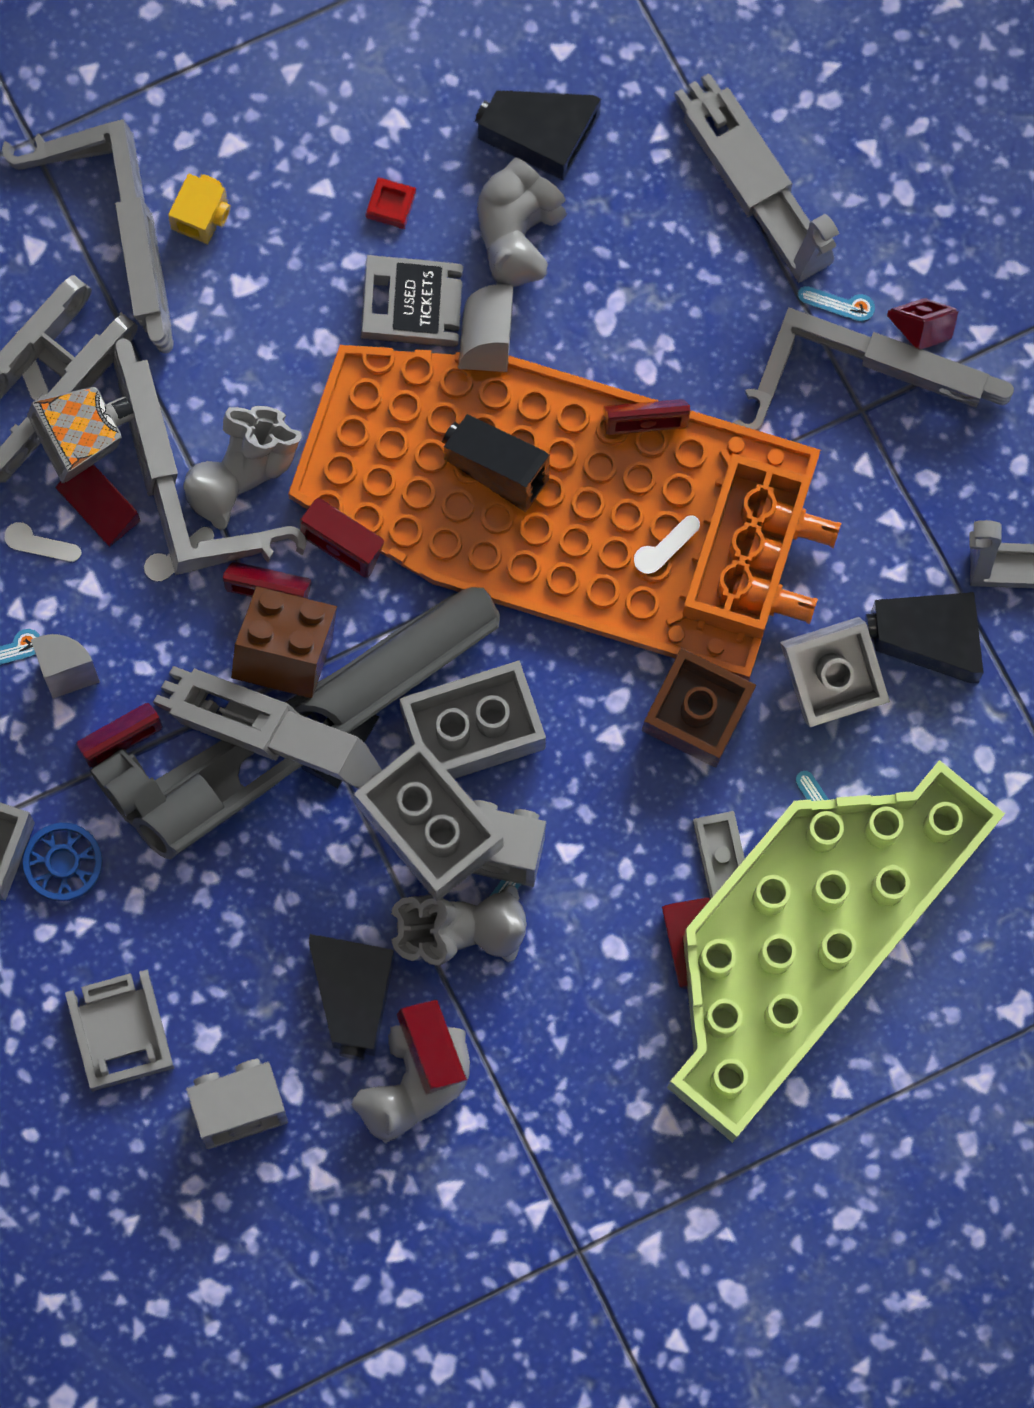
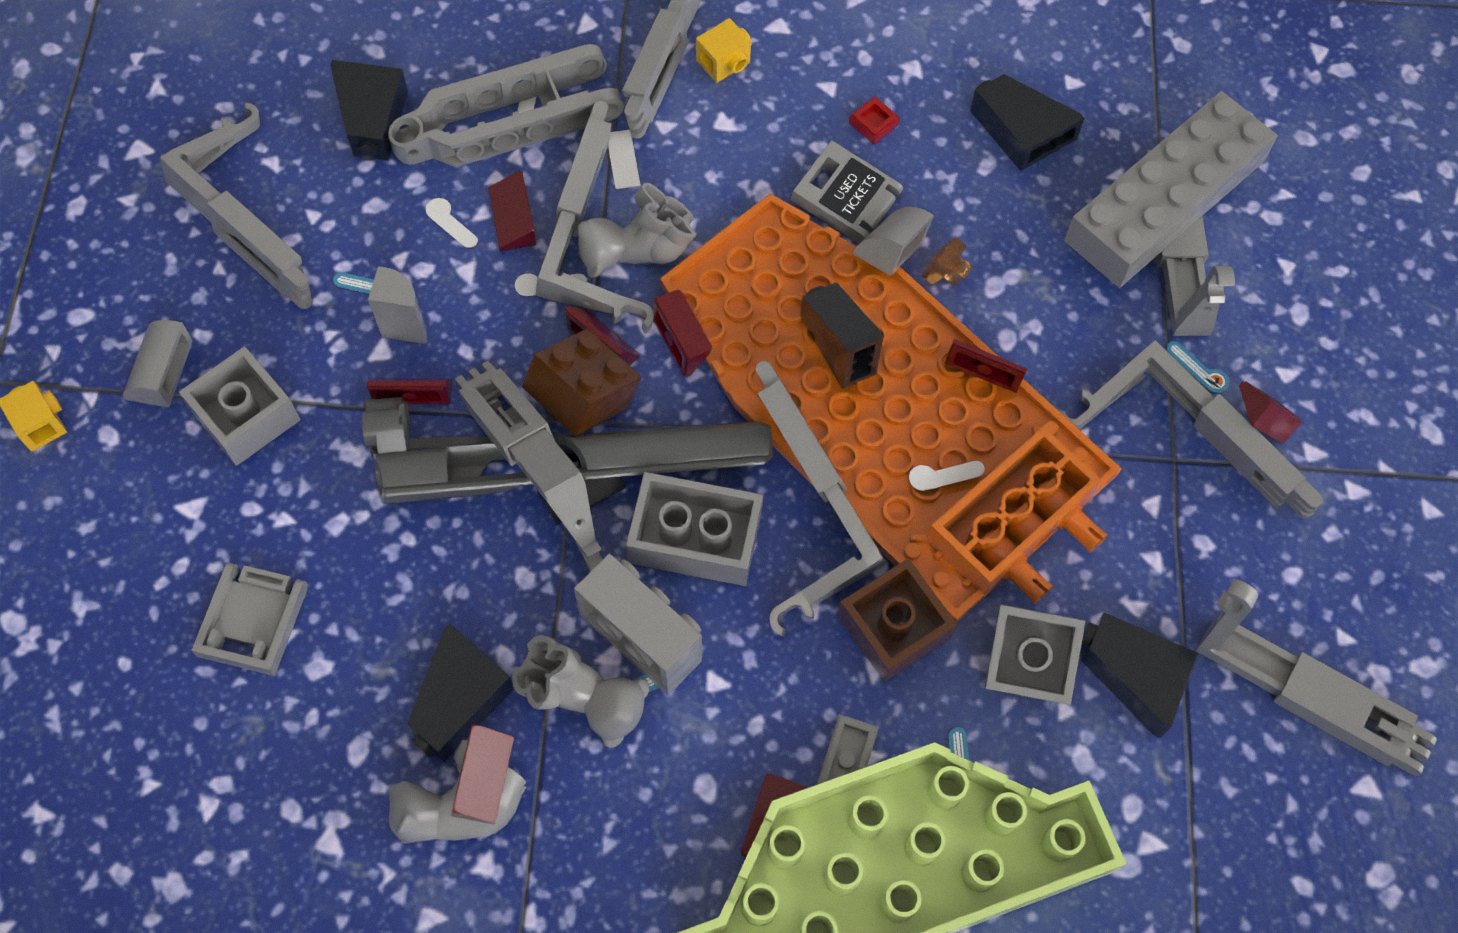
camera: 30 degrees right, 10 degrees down
blue wheel [23,823,103,901] -> none
torso [27,387,134,484] -> none
light grey brick [186,1059,289,1150] -> none
light grey brick [354,740,503,901] -> none
light grey animal [477,158,567,287] -> none
none -> white sticker [608,130,641,189]
none -> light grey hinge [756,361,887,637]
none -> clear orange tile [922,237,973,286]
none -> light grey brick [1064,91,1278,288]

